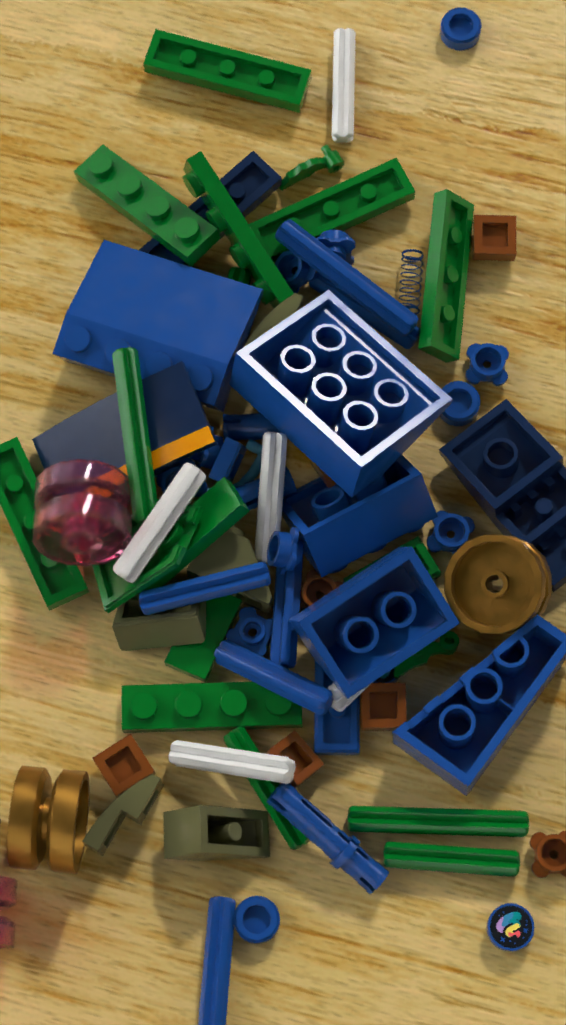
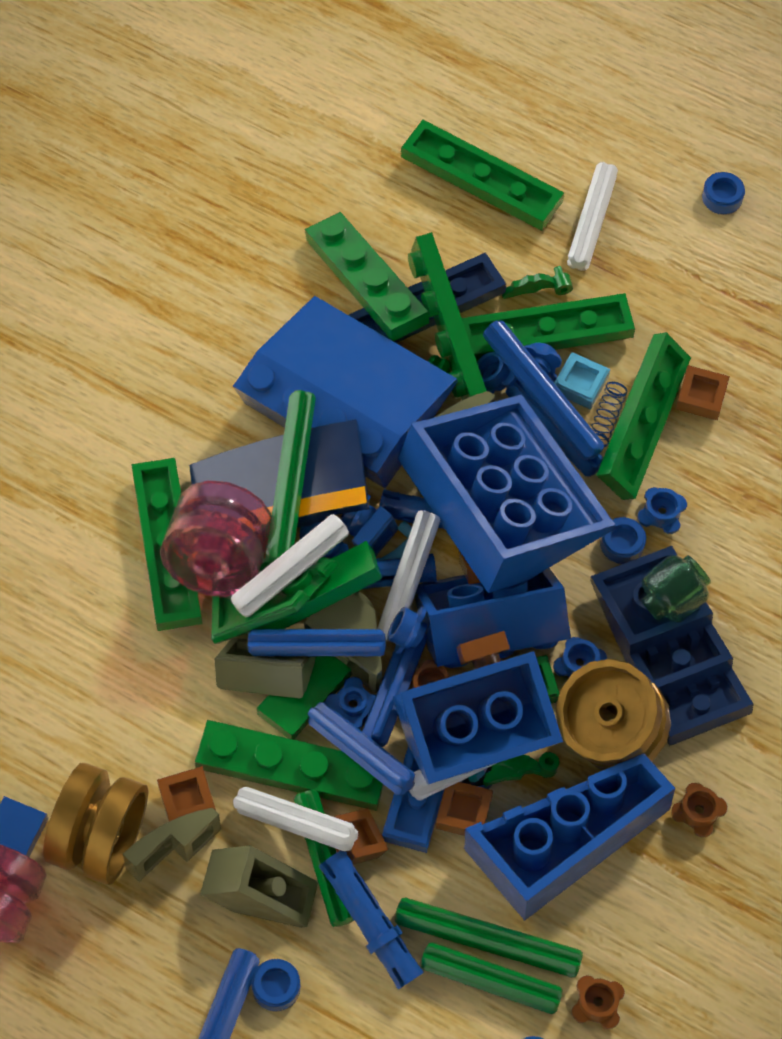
camera: 10 degrees right, 10 degrees down
none -> dark orange plate [456,631,510,669]
none -> medium azure tile [554,352,610,410]
none -> clear green head [641,555,711,623]

